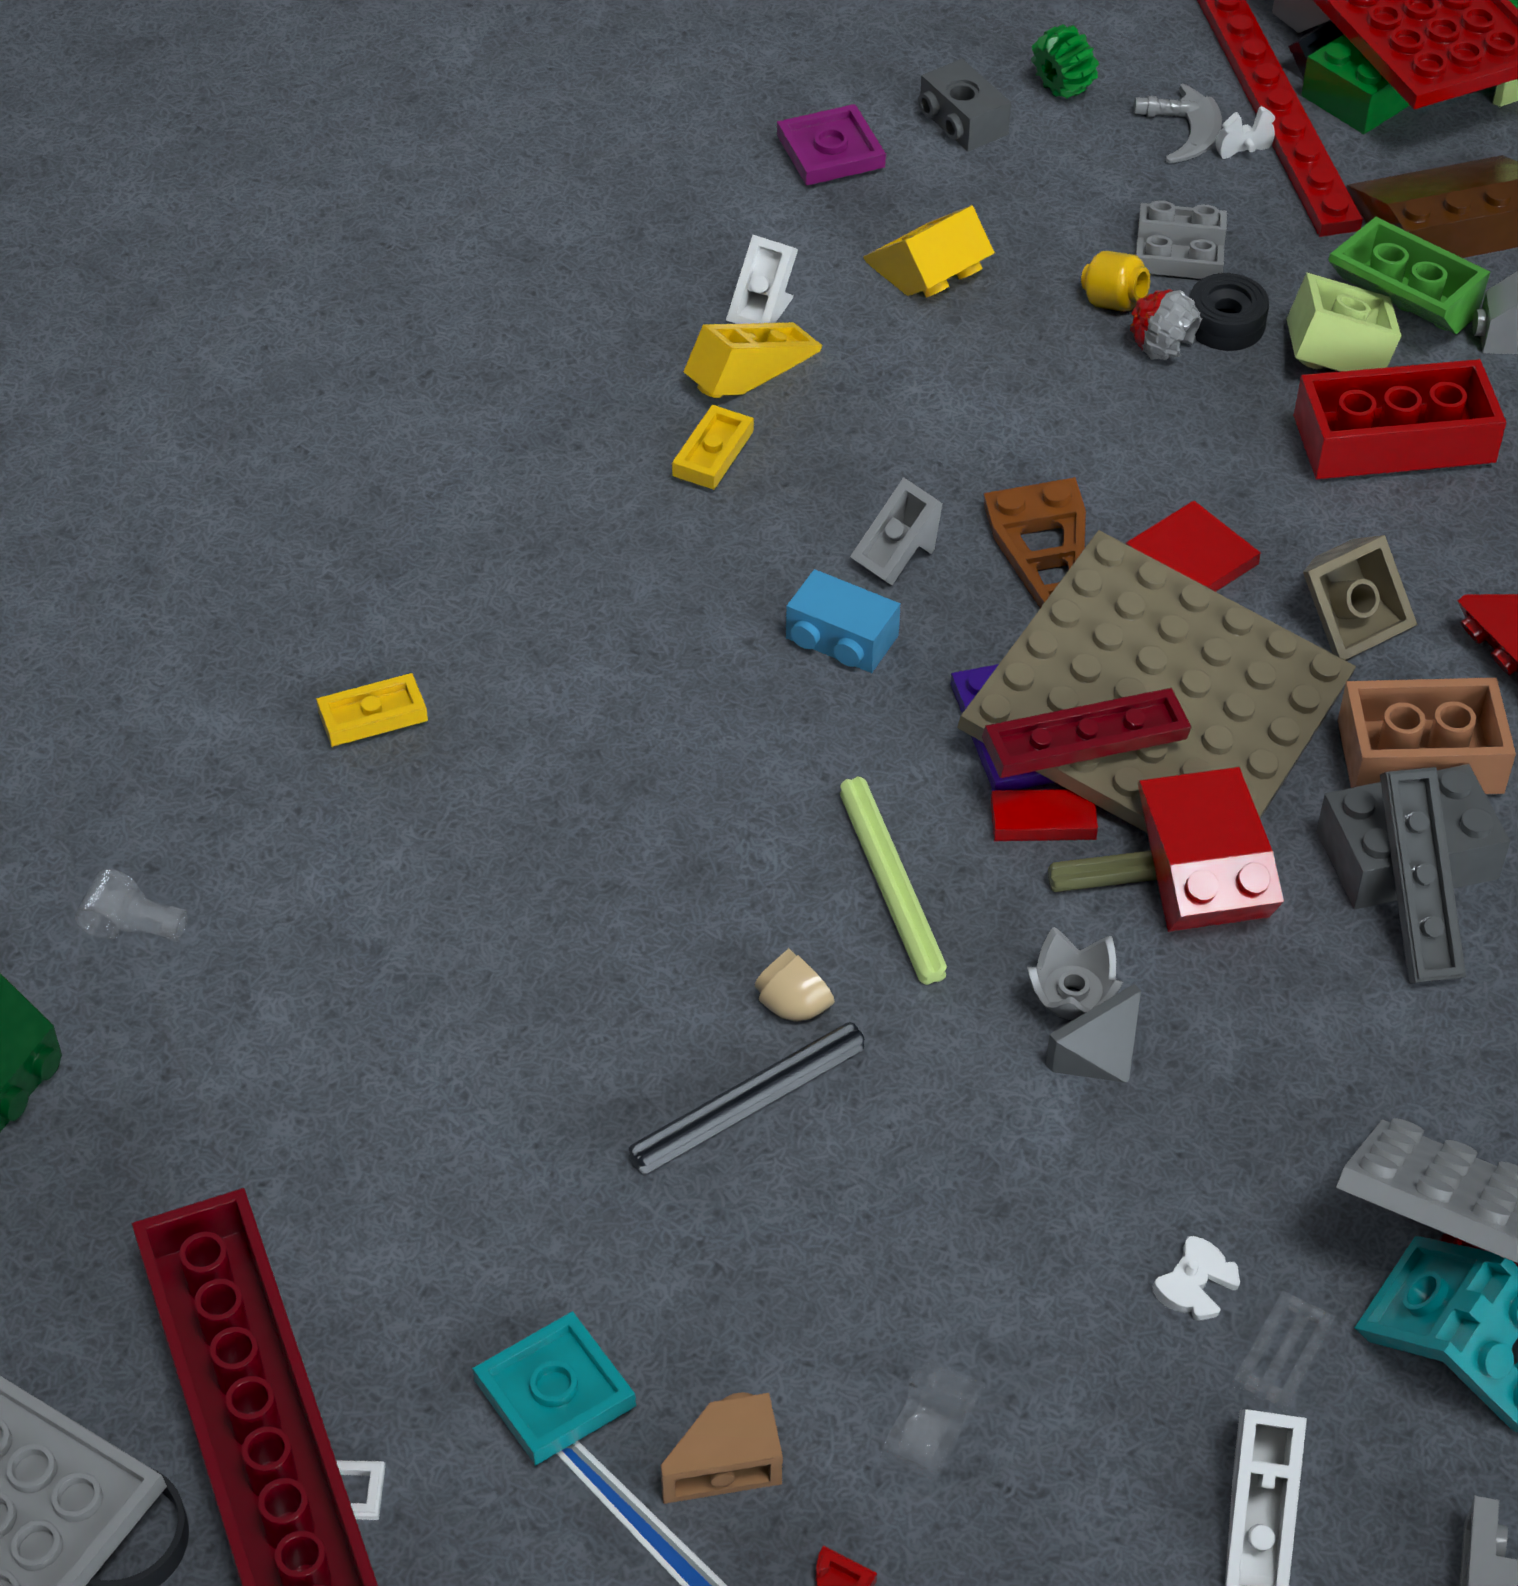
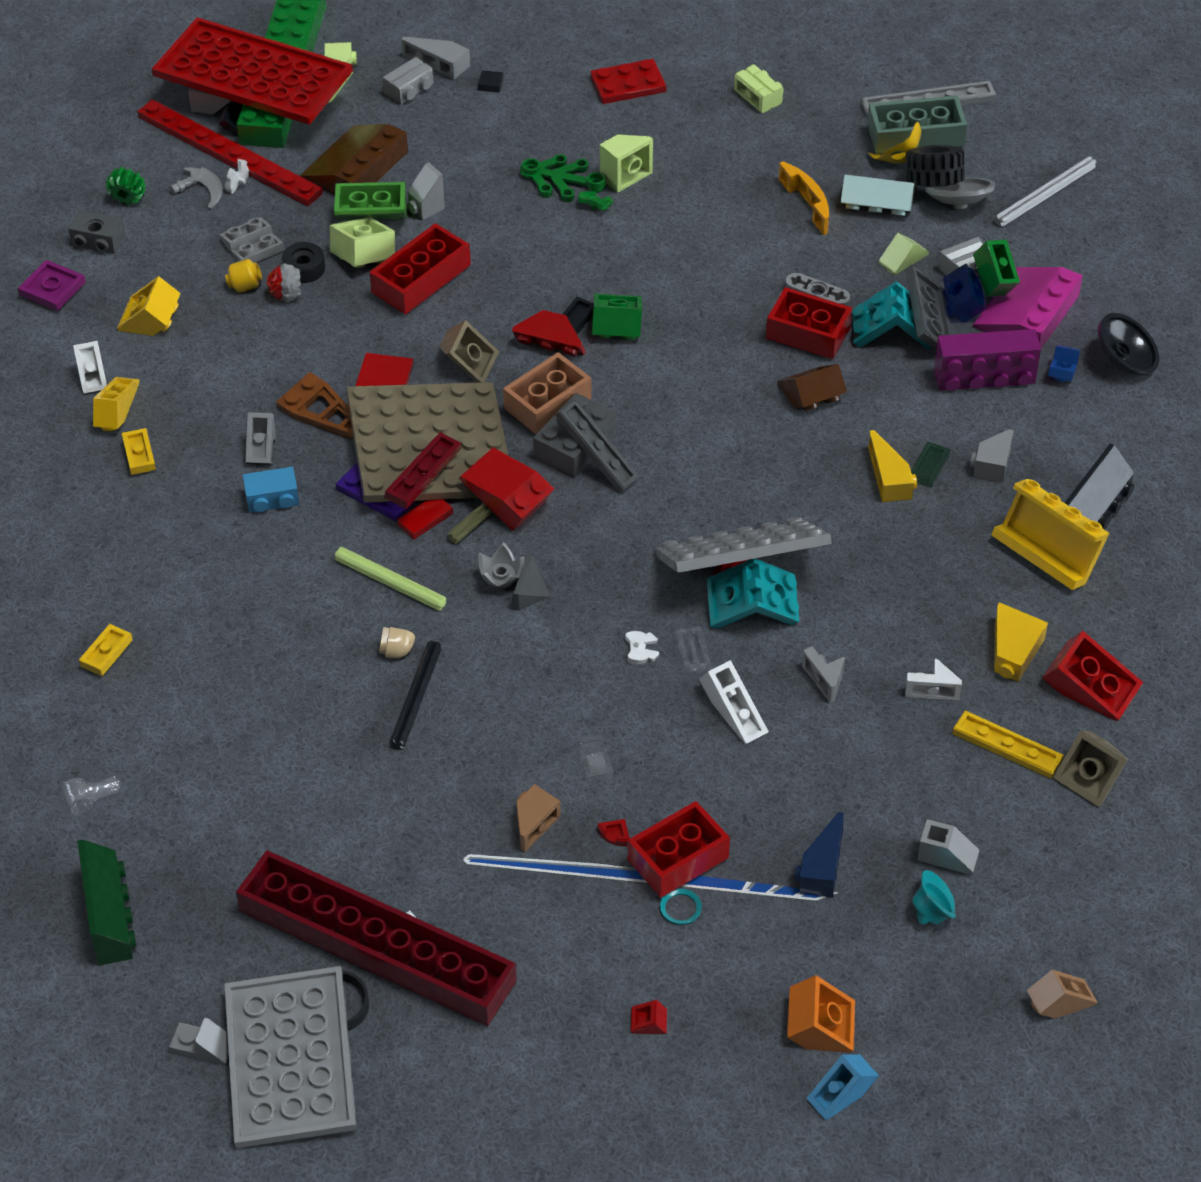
camera: 40 degrees left, 0 degrees up
teal plate [472,1311,637,1466] -> none

